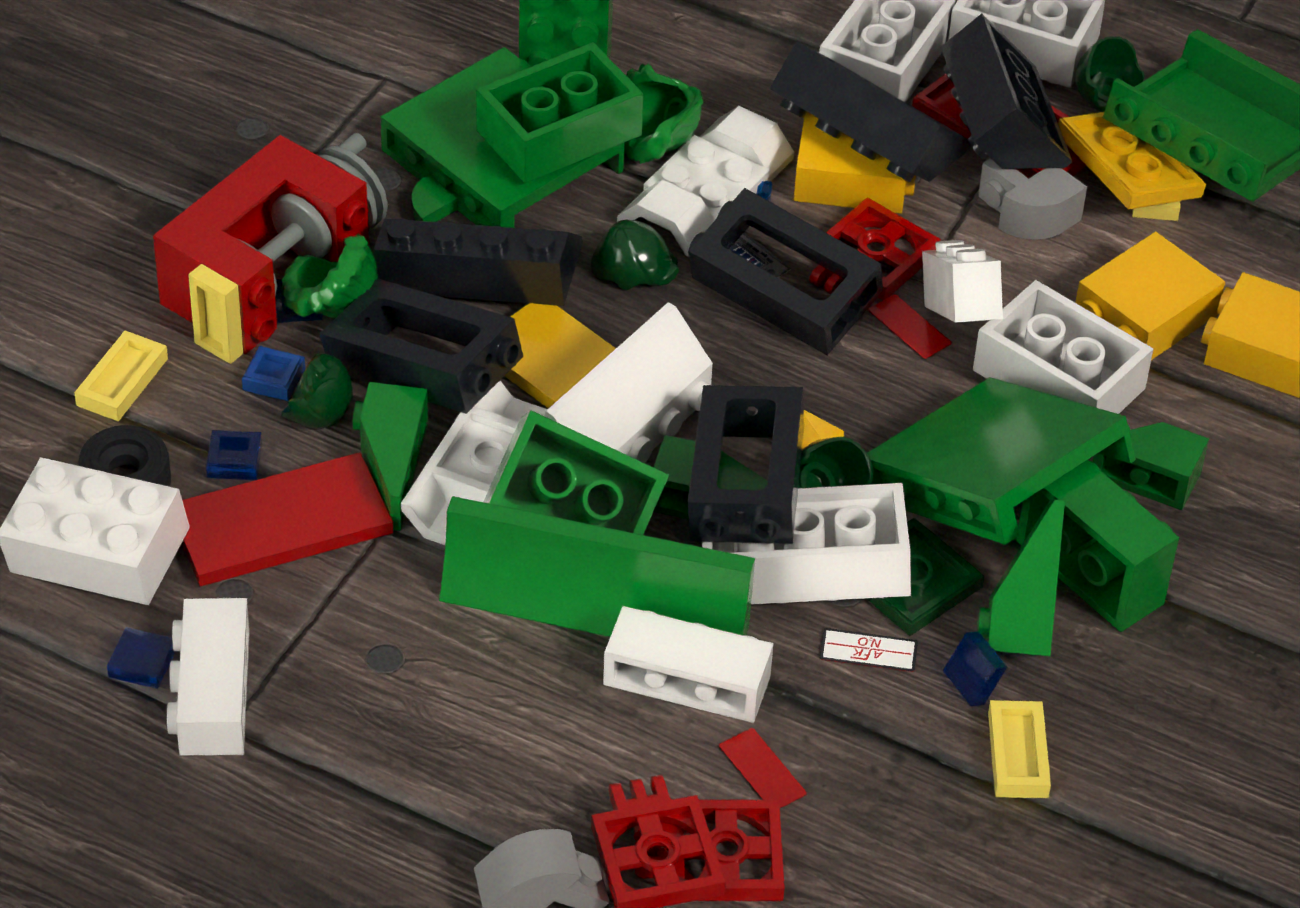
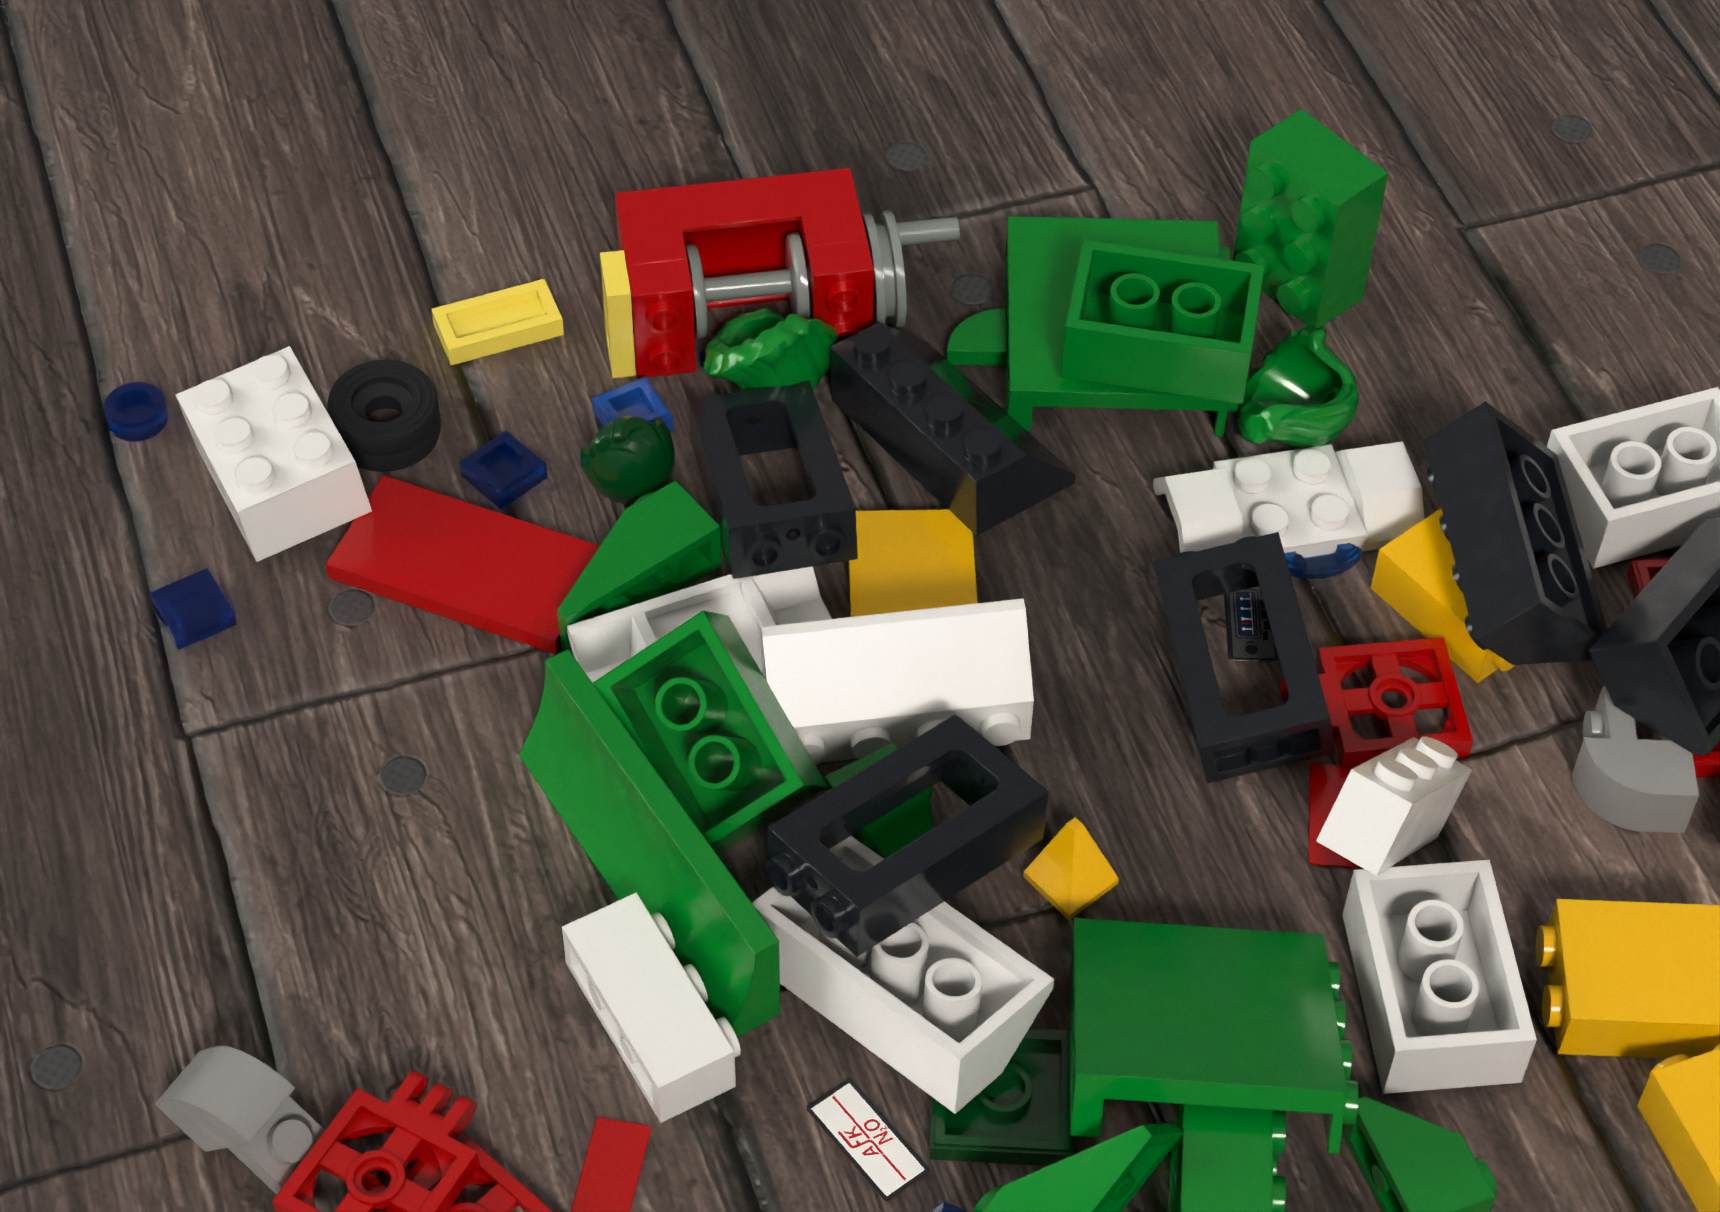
camera: 45 degrees right, 5 degrees up
white brick [167,598,250,756] -> none
dark green hair [591,219,679,290] -> none
dark green hair [798,437,874,488] -> none

